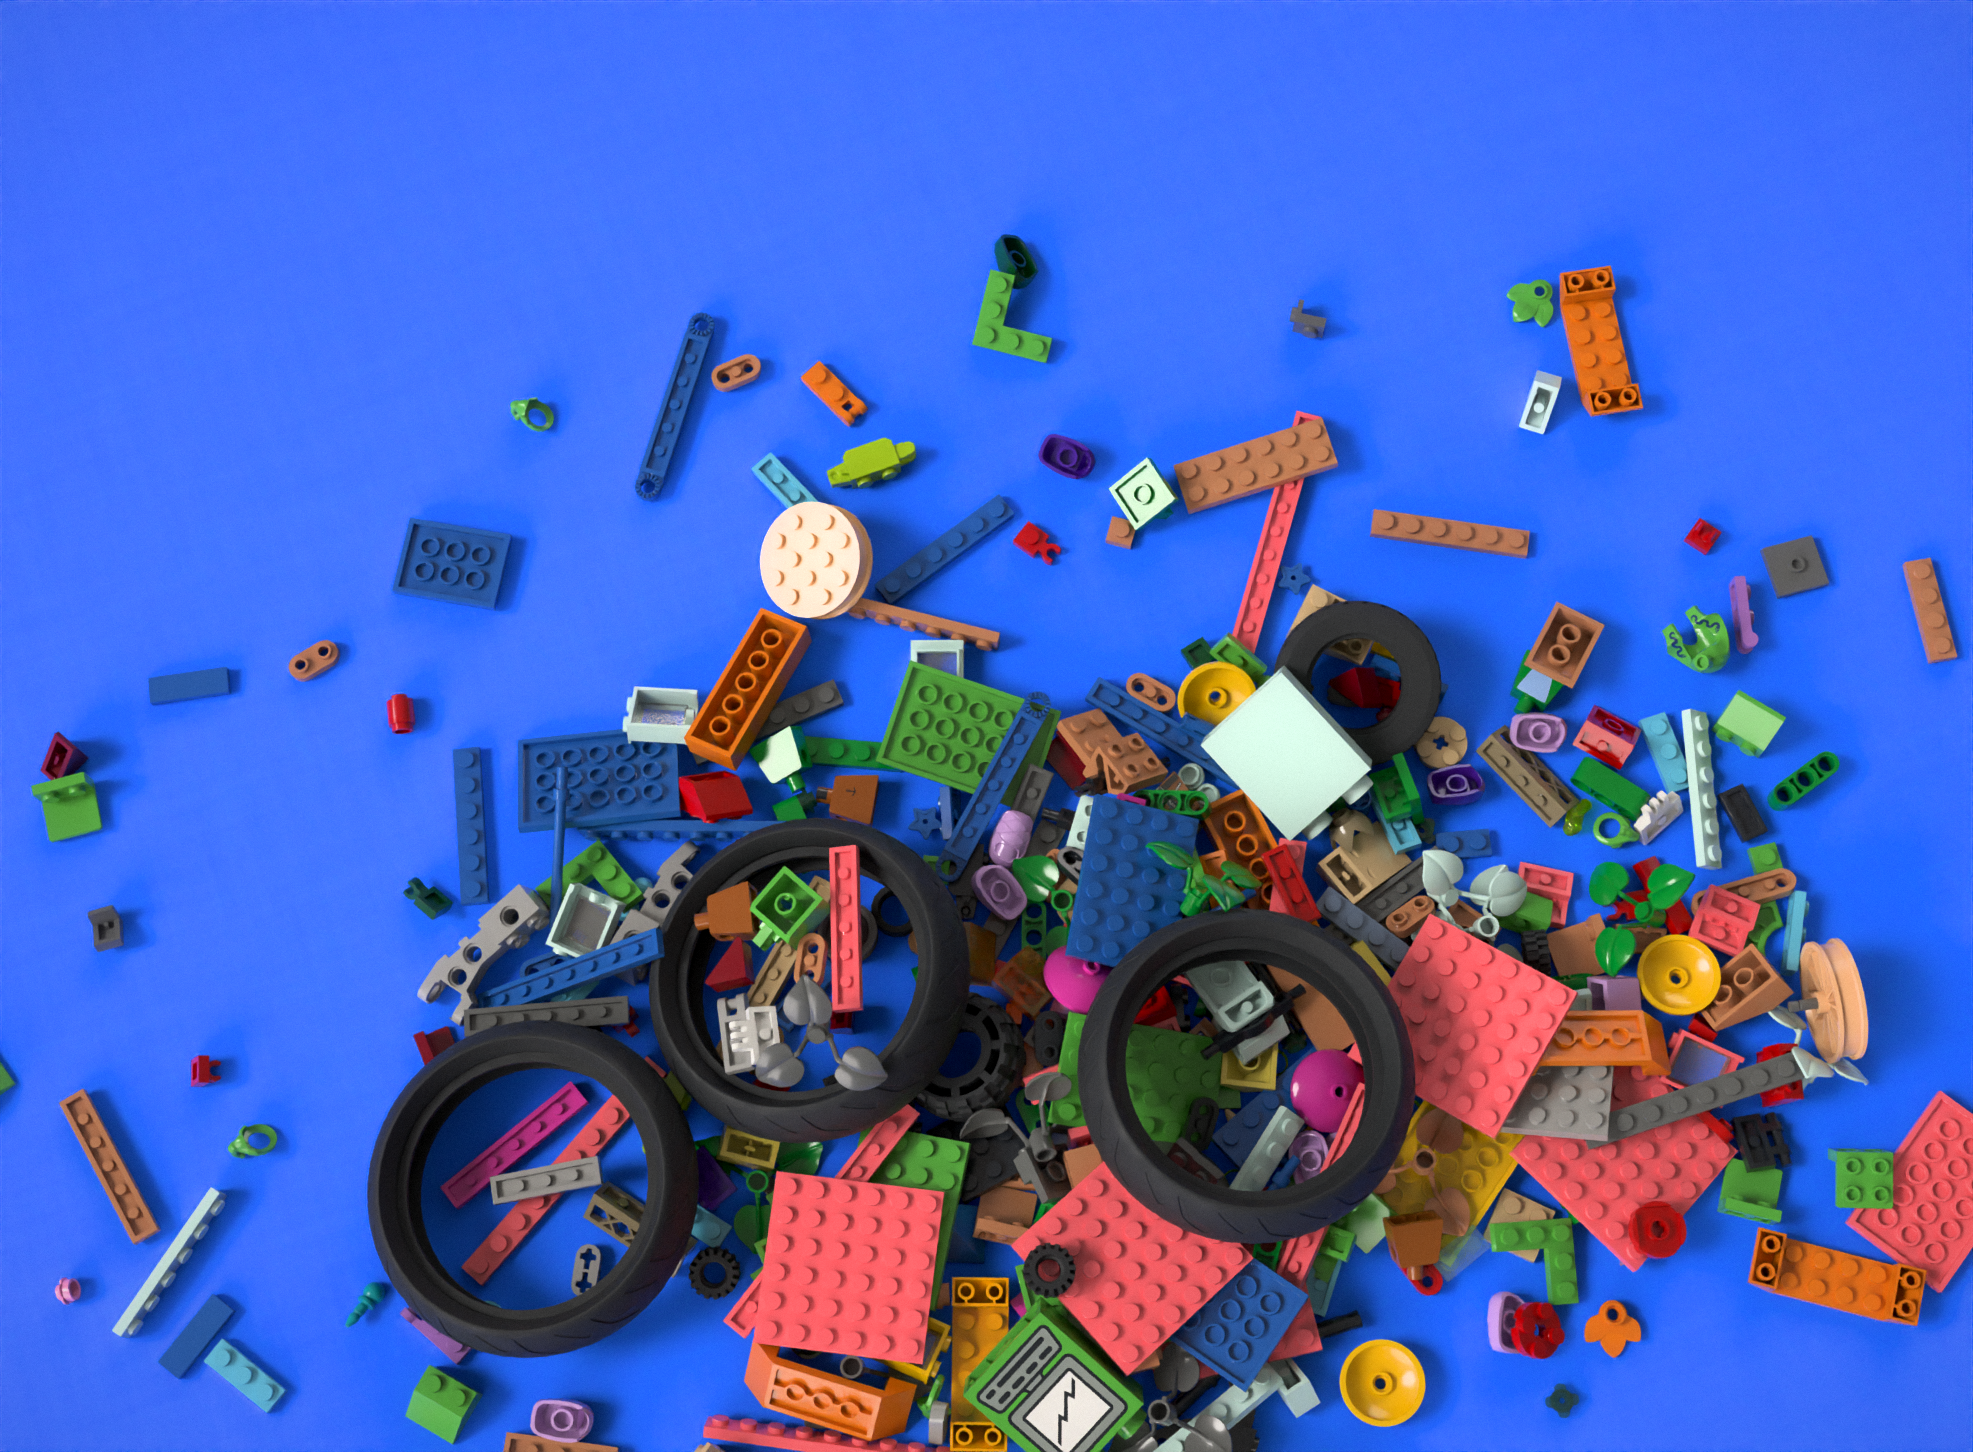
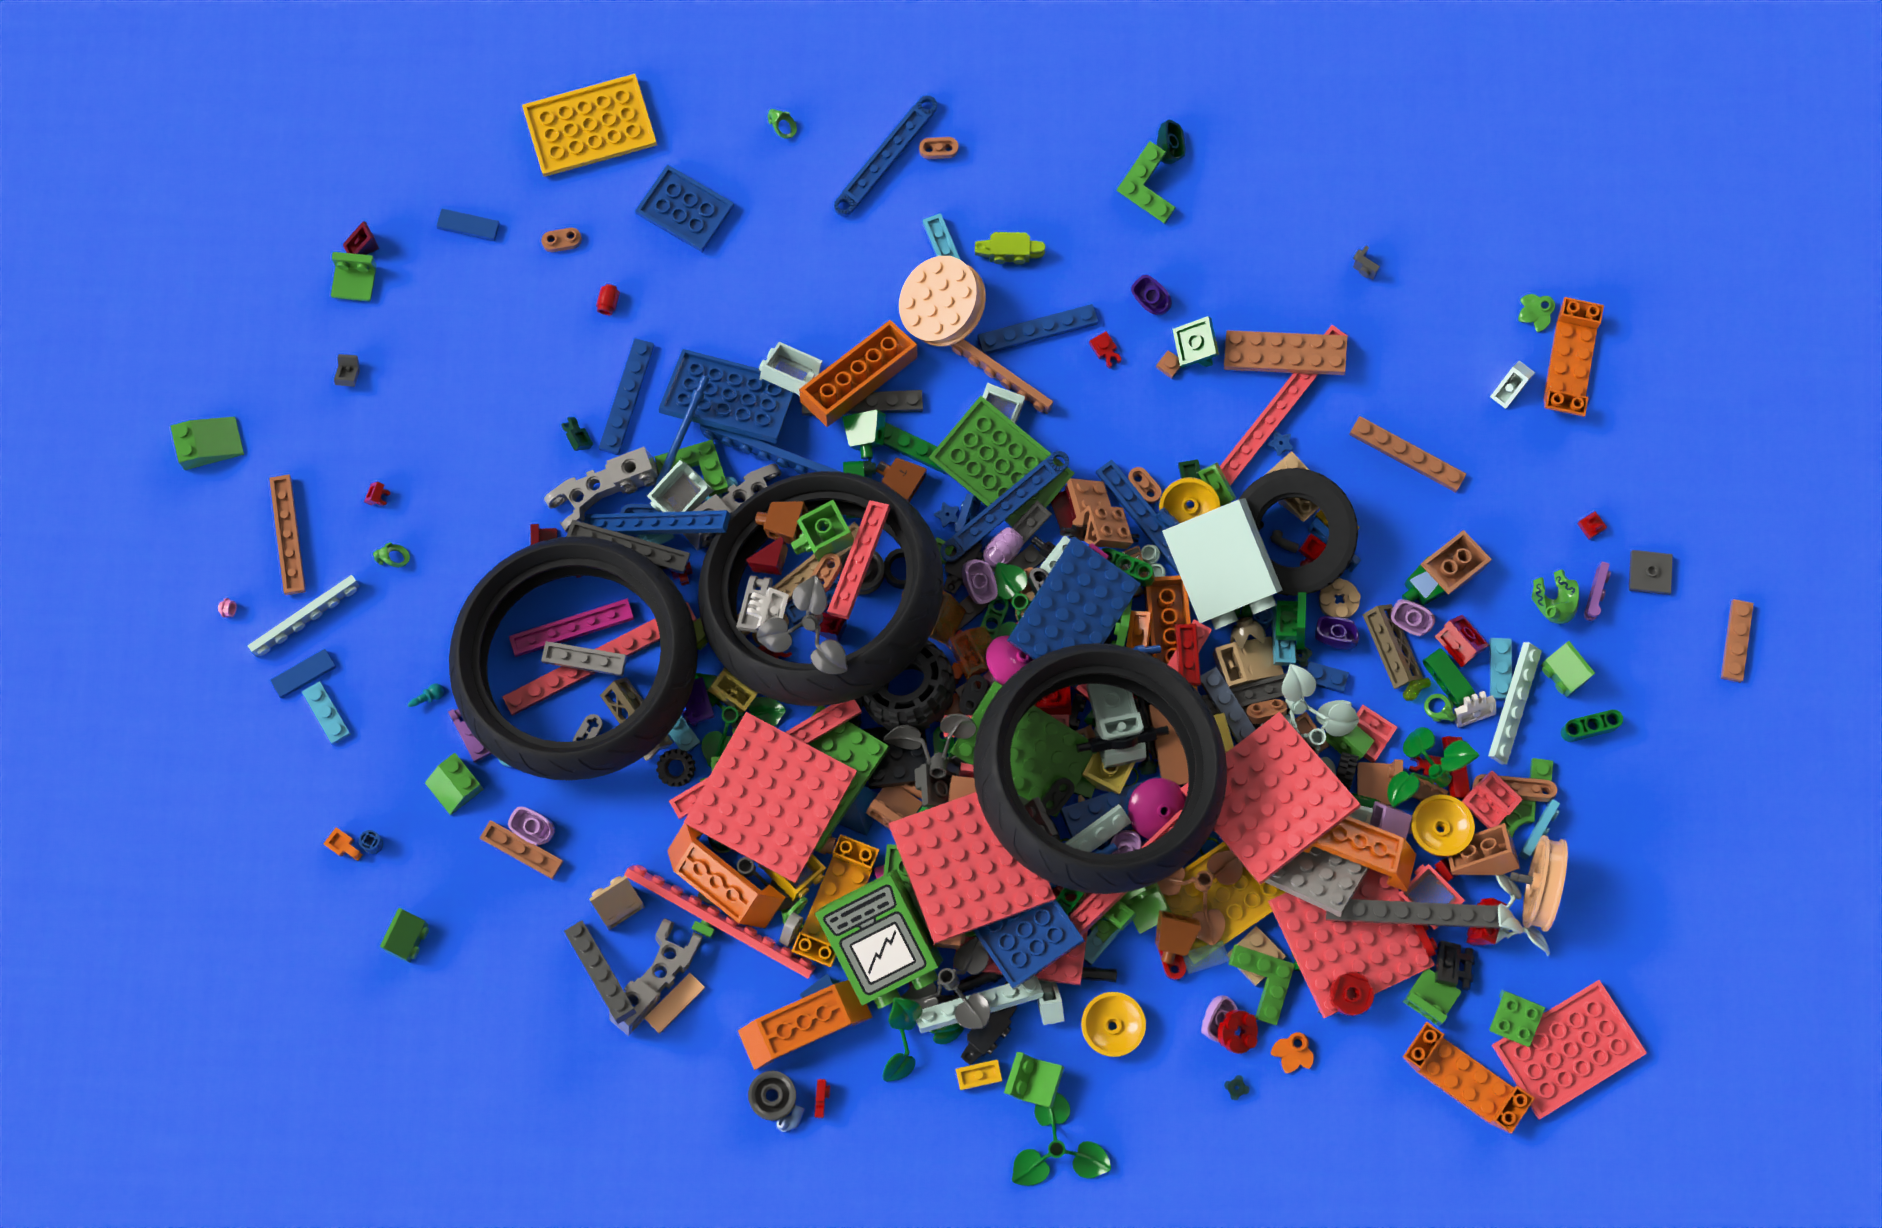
camera: 15 degrees right, 0 degrees up
red slope [679,770,753,823] -> none
orange plate [801,361,868,427] -> none
black tyre [1023,1243,1076,1298] -> none
green plant [1145,841,1263,917] -> none
dark red slope [1328,667,1383,708] -> none
black plate [1717,783,1768,844] -> none
none -> yellow plate [522,74,657,177]

